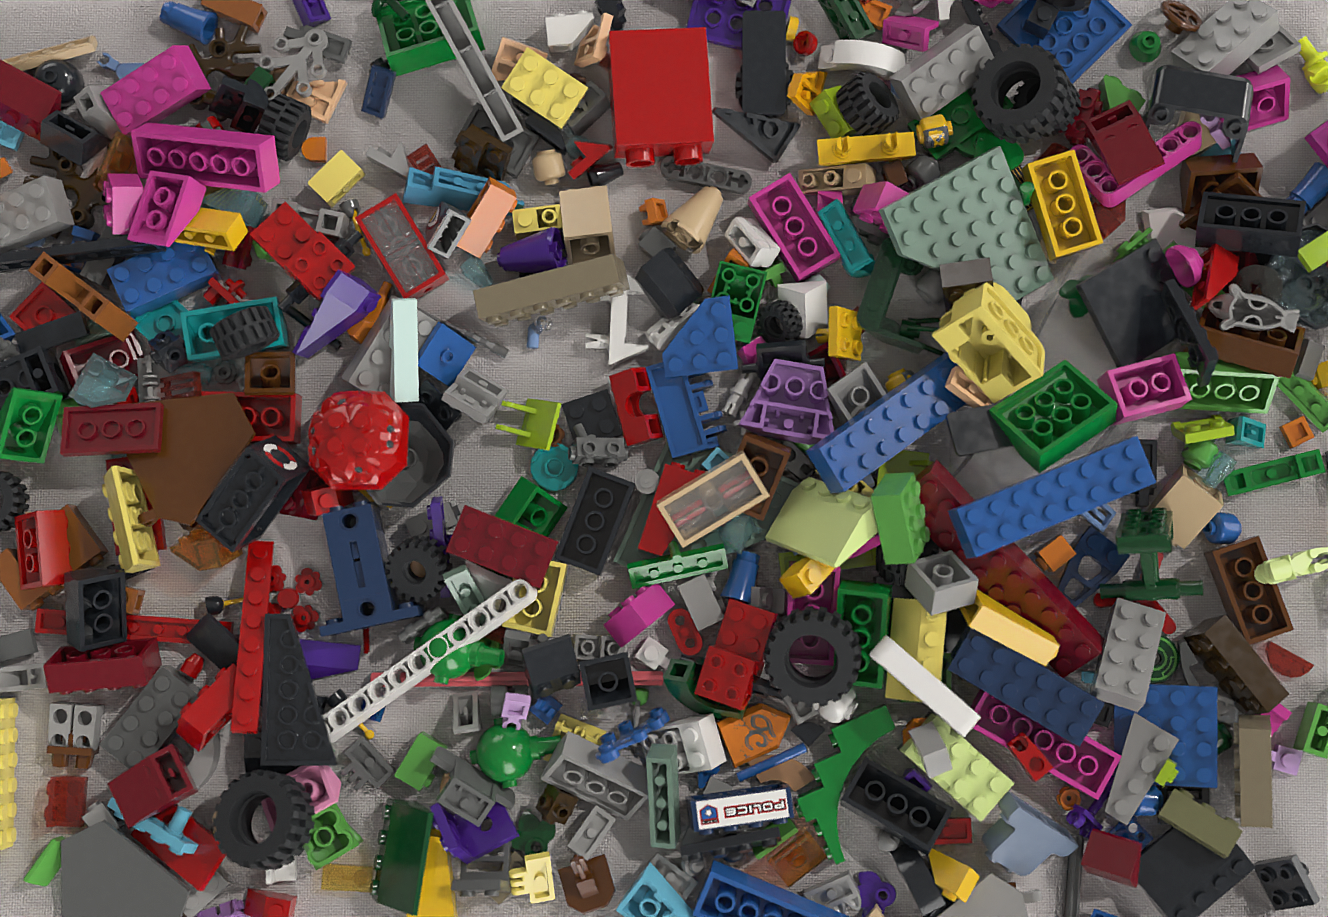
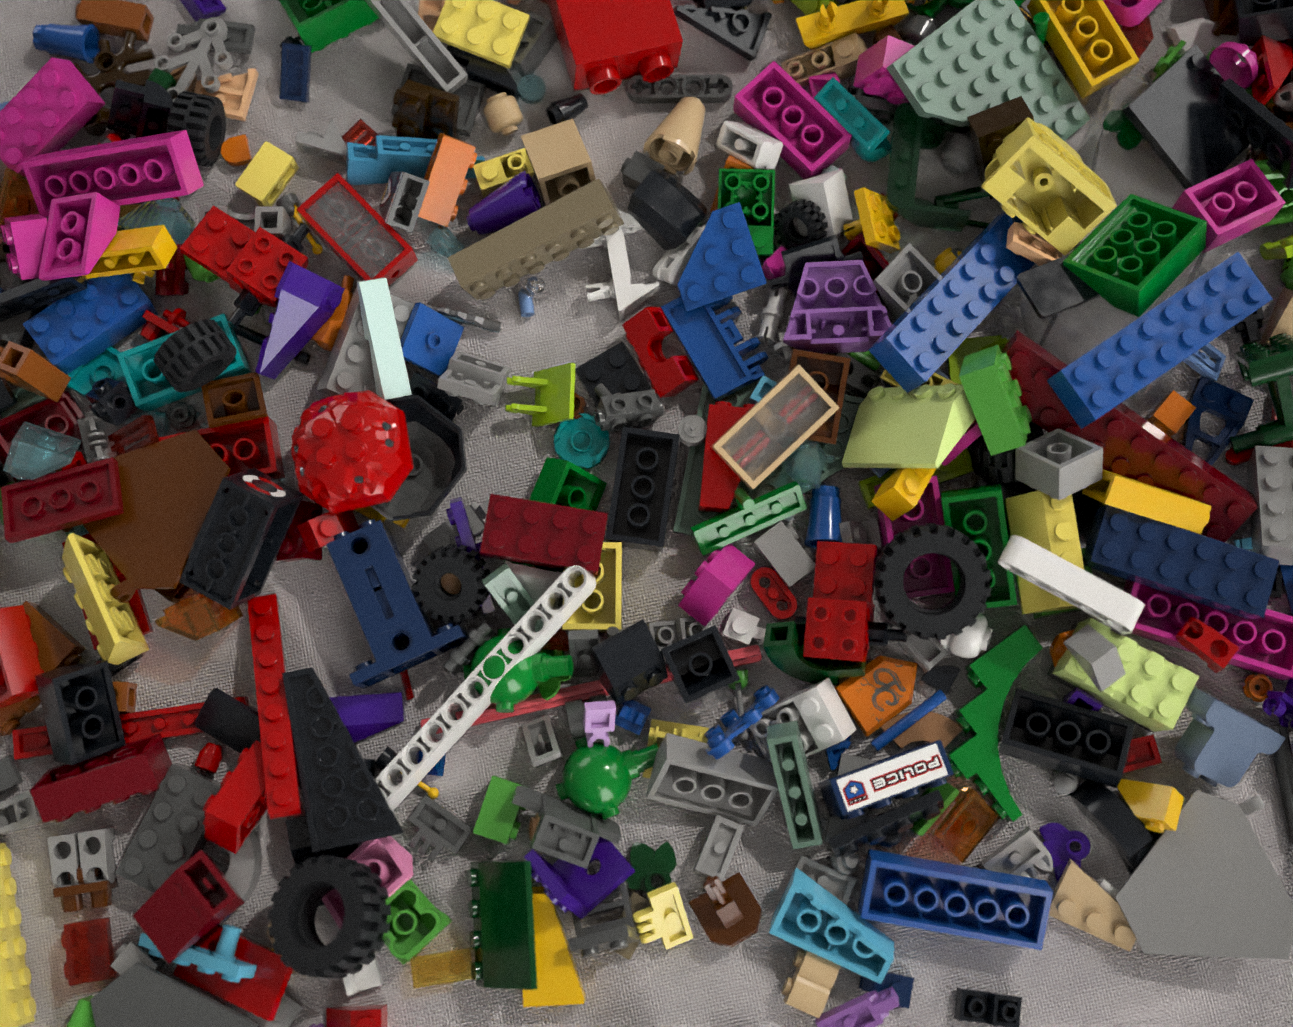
camera: 15 degrees left, 5 degrees down
black hinge [205,596,243,616] -> none
red plant [268,565,323,632] -> none
dark brown brick [535,783,579,825] -> none
red slope [568,140,614,180] -> none
orange tile [639,198,668,226] -> none
bright green tile [757,259,786,288] -> none

